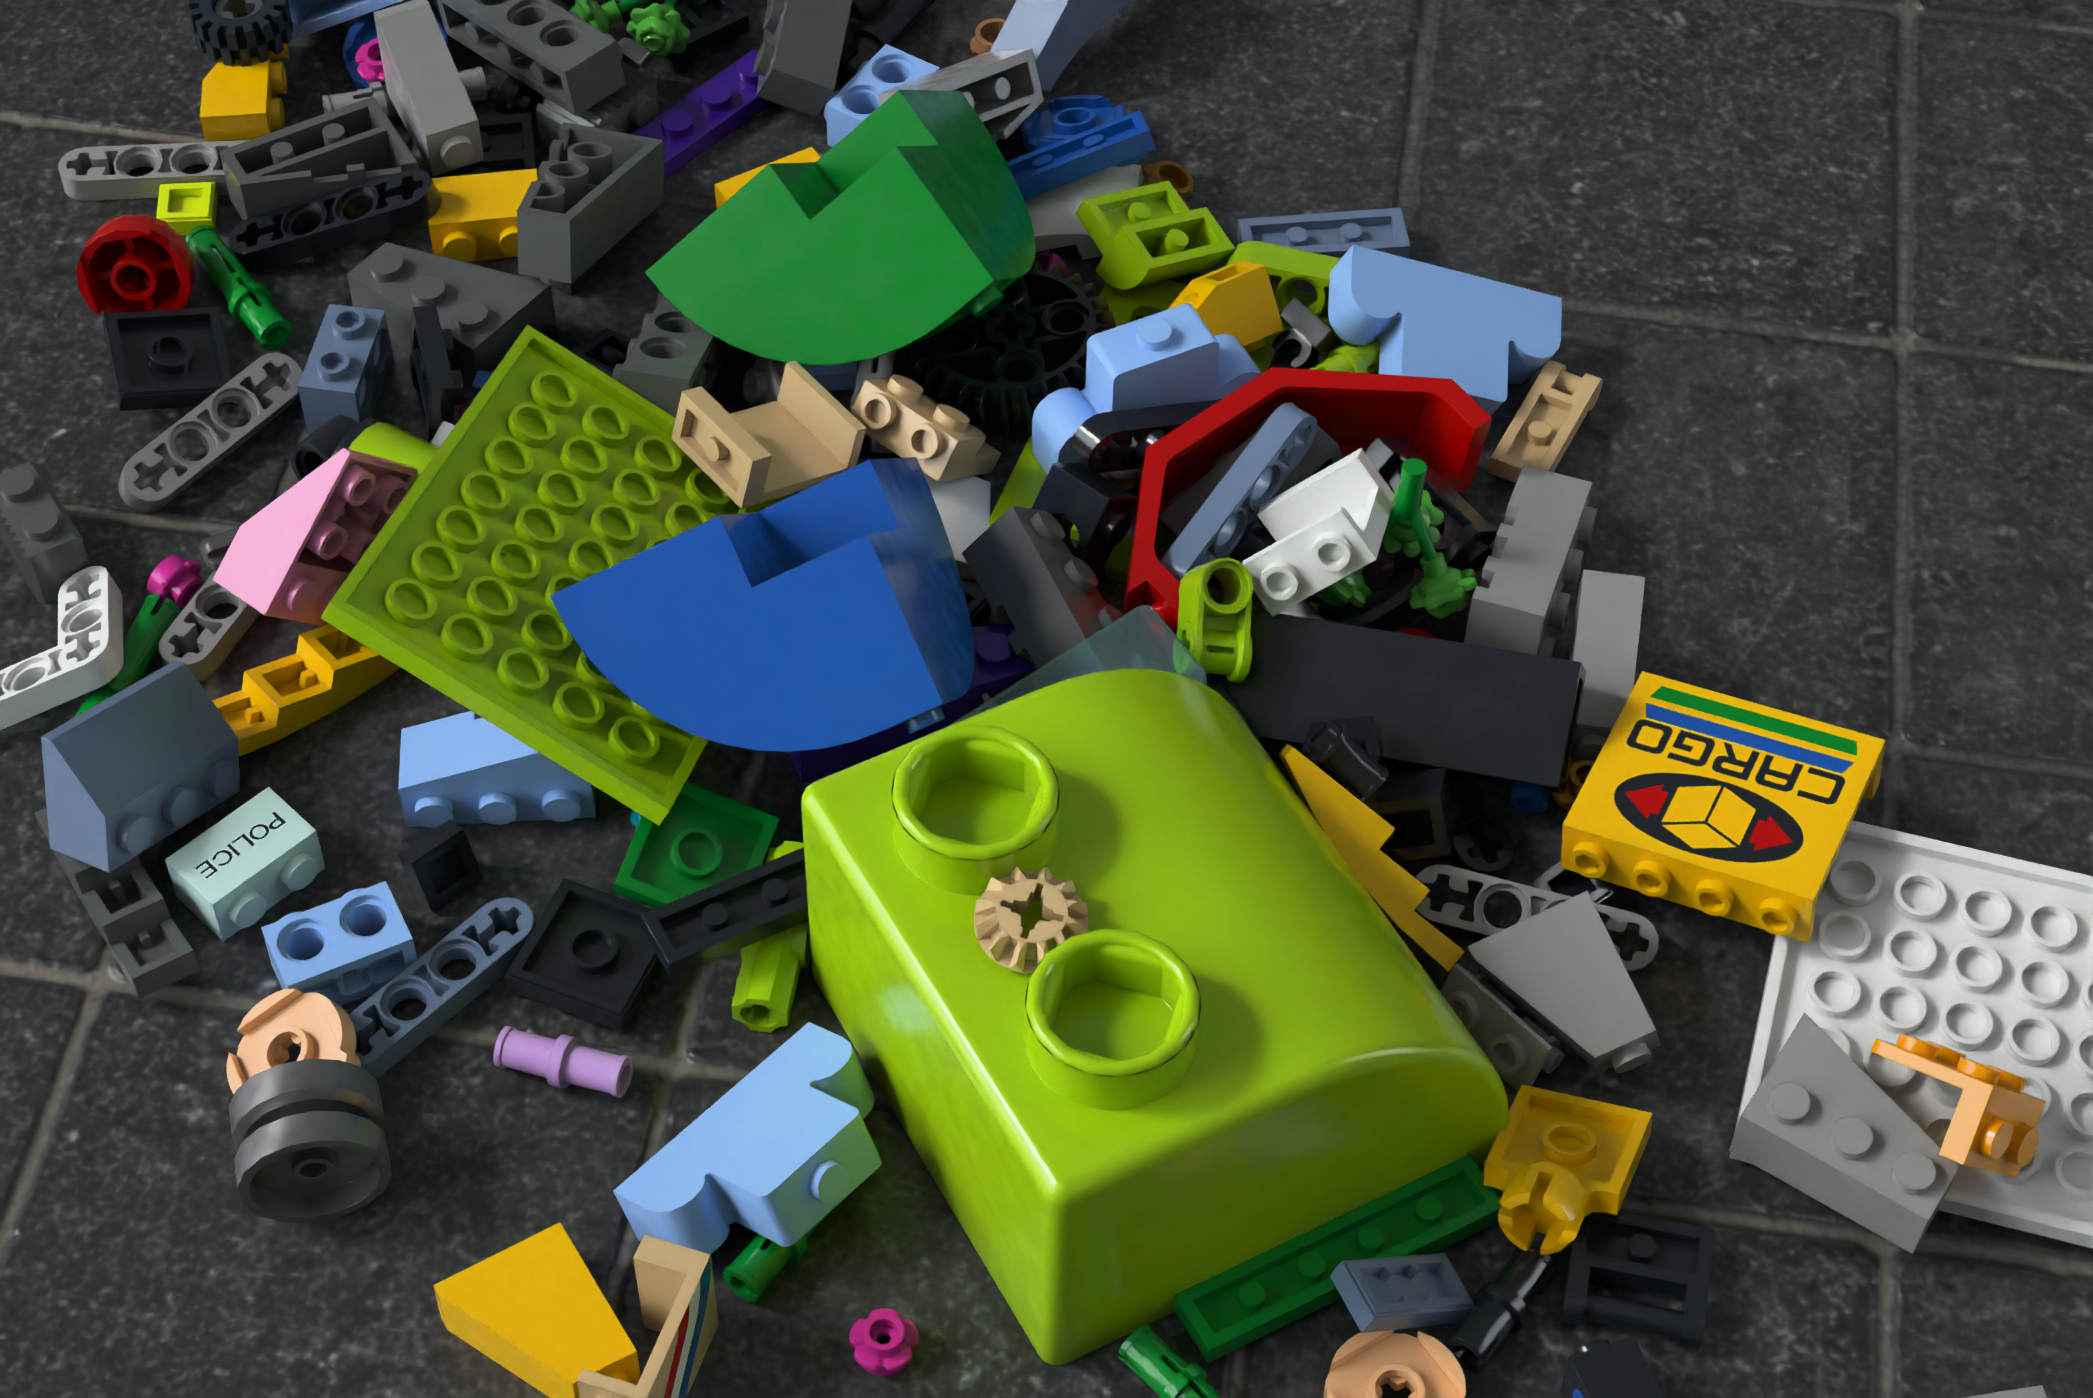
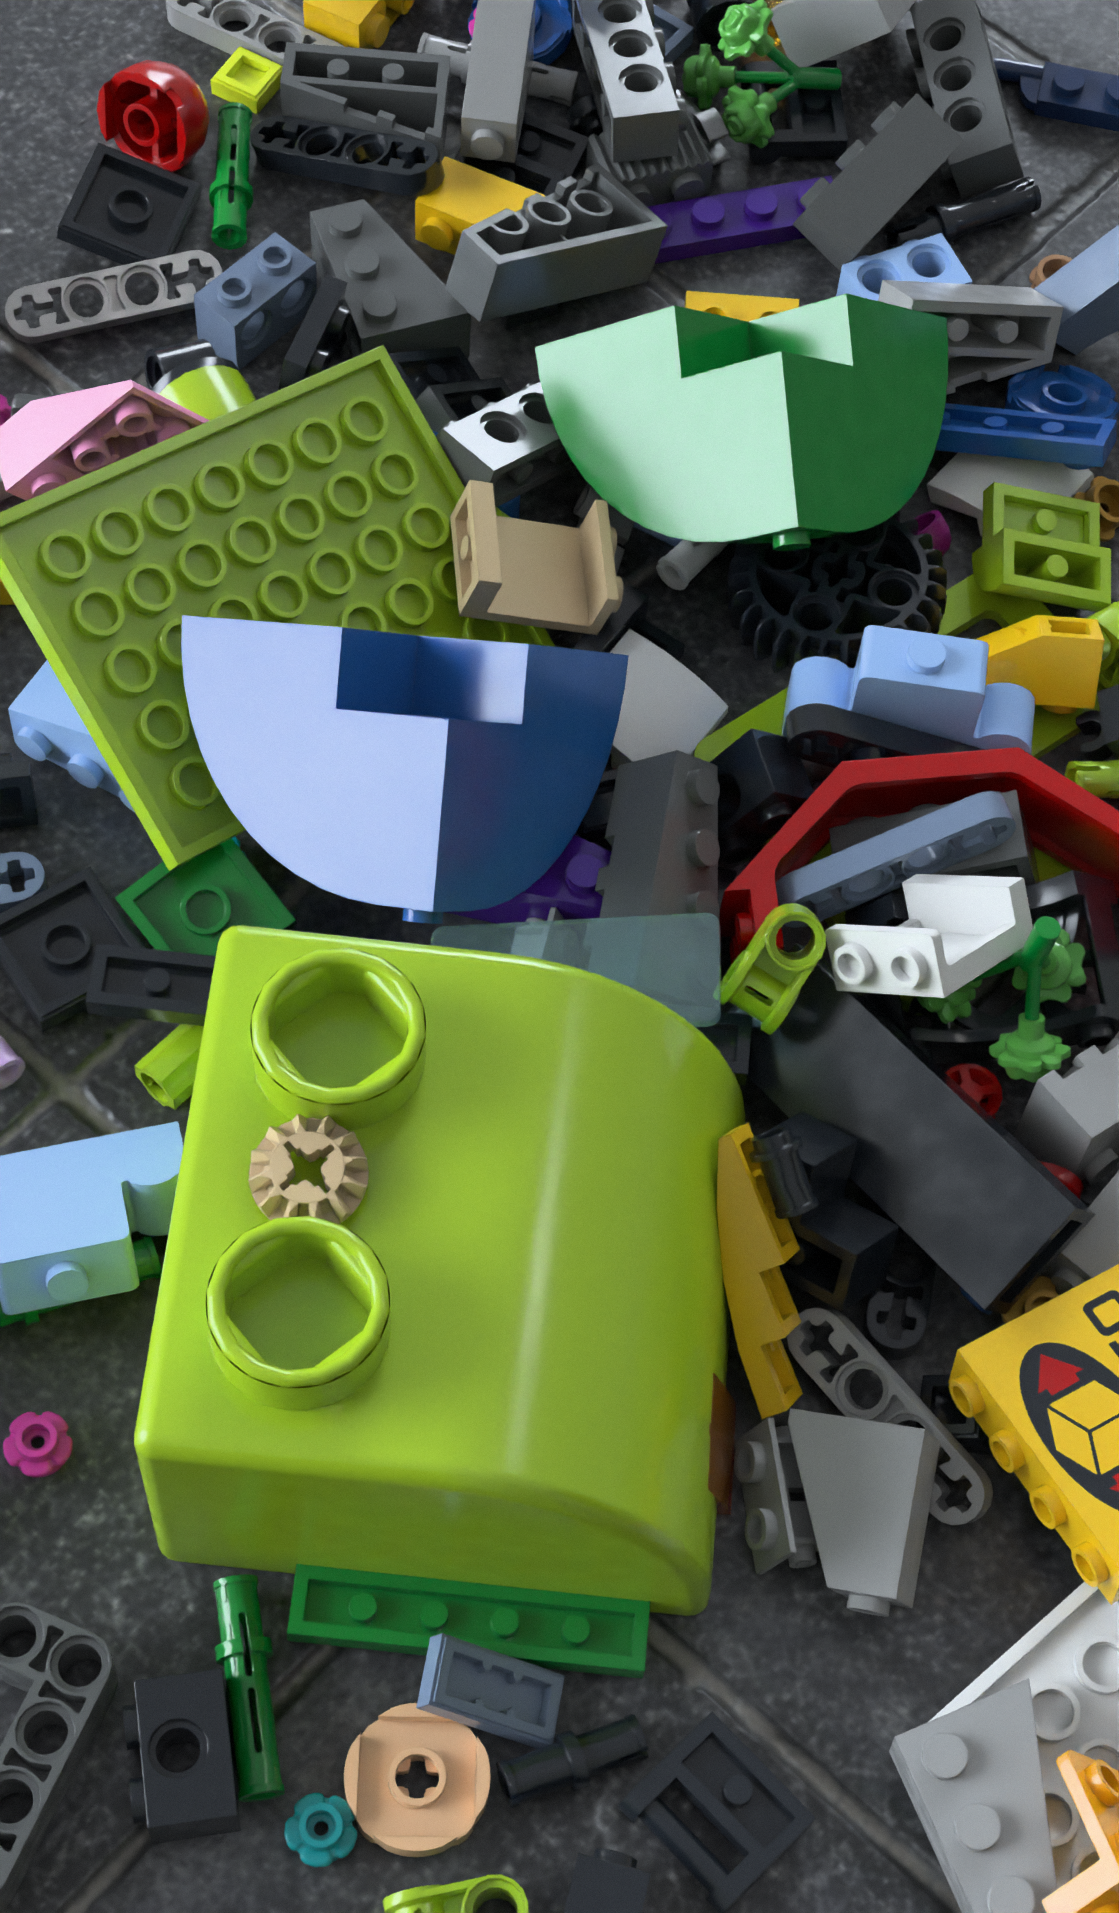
camera: 30 degrees right, 10 degrees up
tan plate [850,374,1001,482] -> none
yellow plate [1483,1084,1652,1255] -> none

